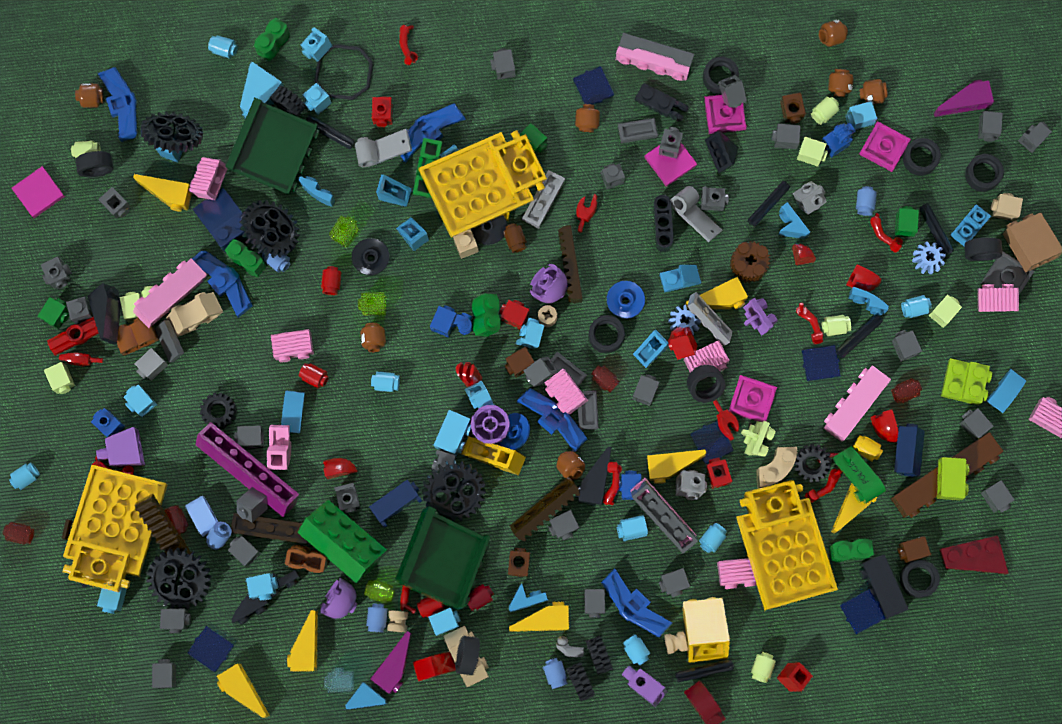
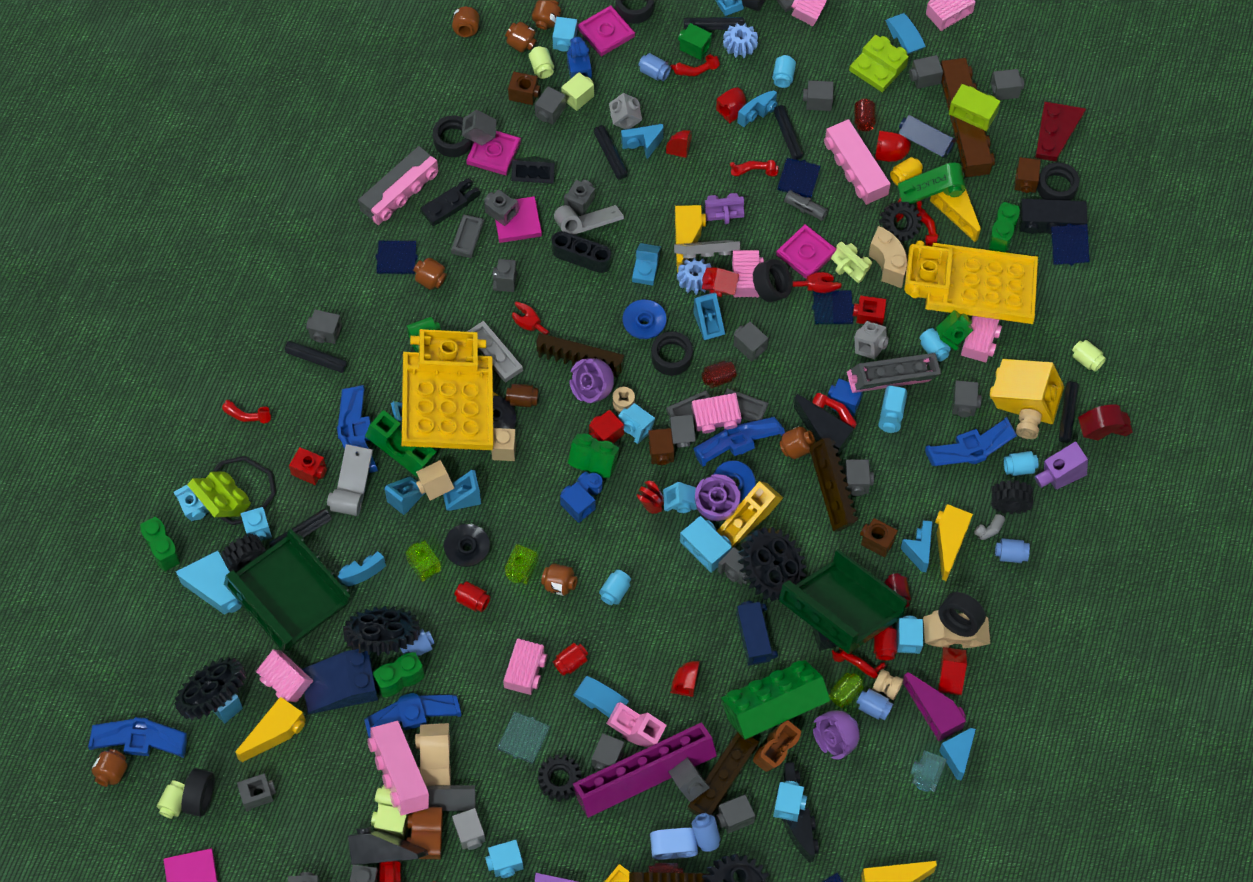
camera: 70 degrees left, 15 degrees down
medium azure brick [208,35,238,58] -> none
yellow slope [287,611,318,671] -> none
dark grey brick [334,483,361,514] -> none
black tyre [566,662,595,702] -> none
dark grey brick [584,589,605,618] -> none
yellow slope [647,449,706,484] -> none
reddish brown brick [730,241,770,284] -> none
red brick [777,662,813,692] -> none
yellowish green brick [821,315,851,336] -> none
yellowish green brick [929,295,962,328] -> none
none -> lime plate [187,472,251,518]
none -> black axle [285,341,347,373]
none -> tan brick [416,460,455,501]
none -> clear light blue piece [497,712,550,764]
none -> dark grey pin [784,190,828,221]
none -> green brick [936,310,973,351]

